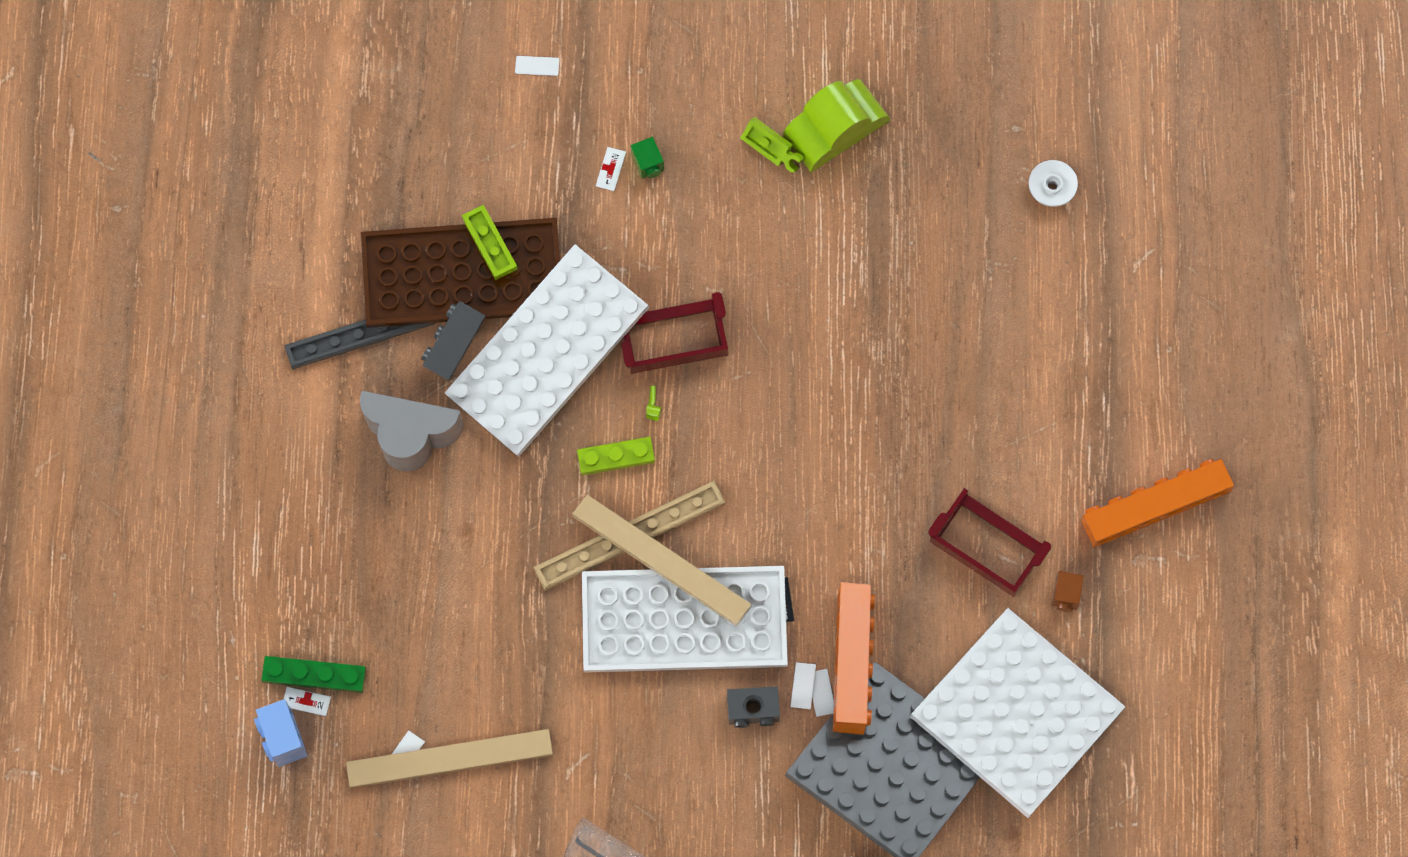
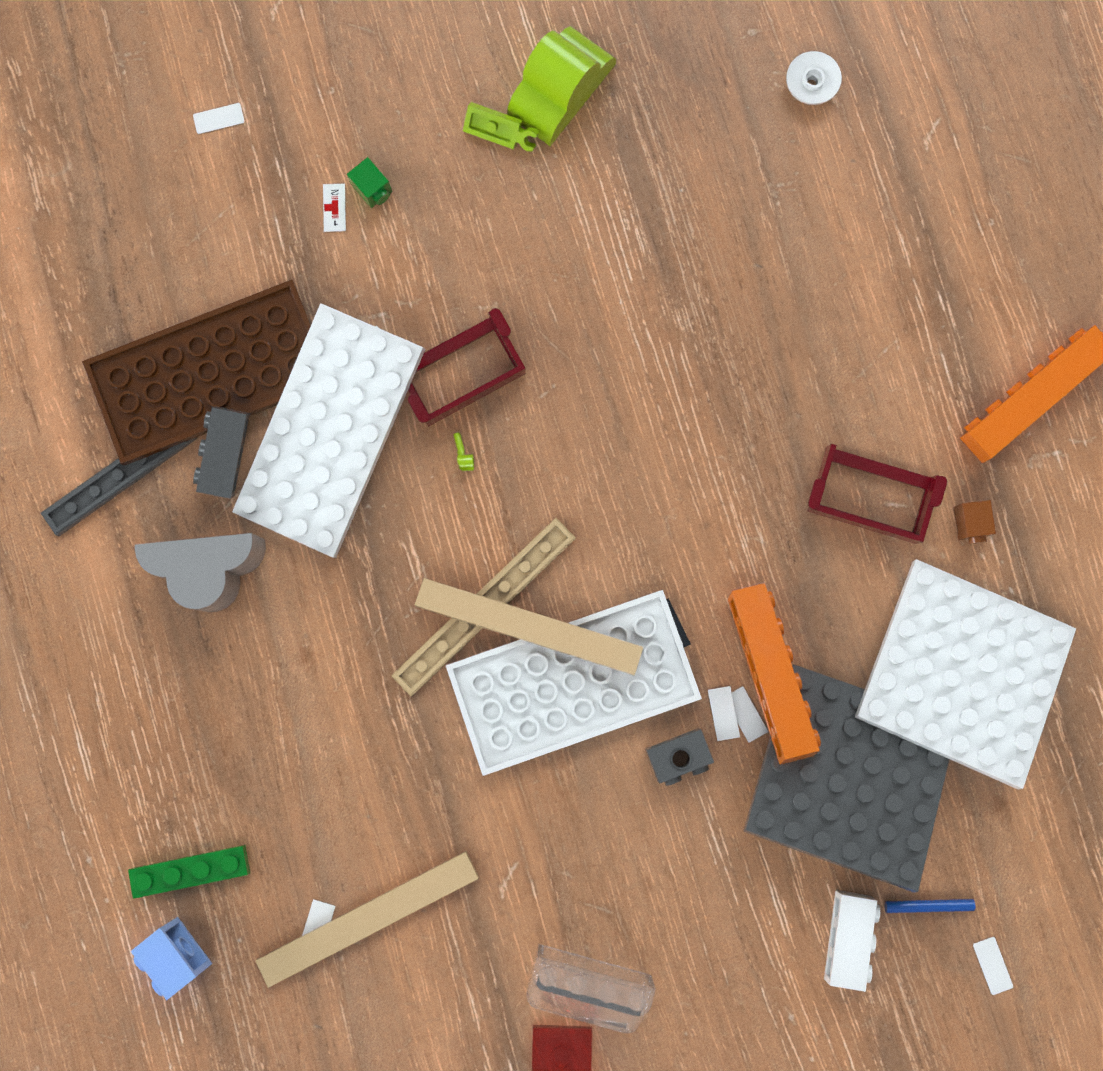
camera: 15 degrees left, 10 degrees up
white sticker [284,687,331,716] -> none
lime plate [462,204,517,280] -> none
lime plate [577,436,655,476] -> none

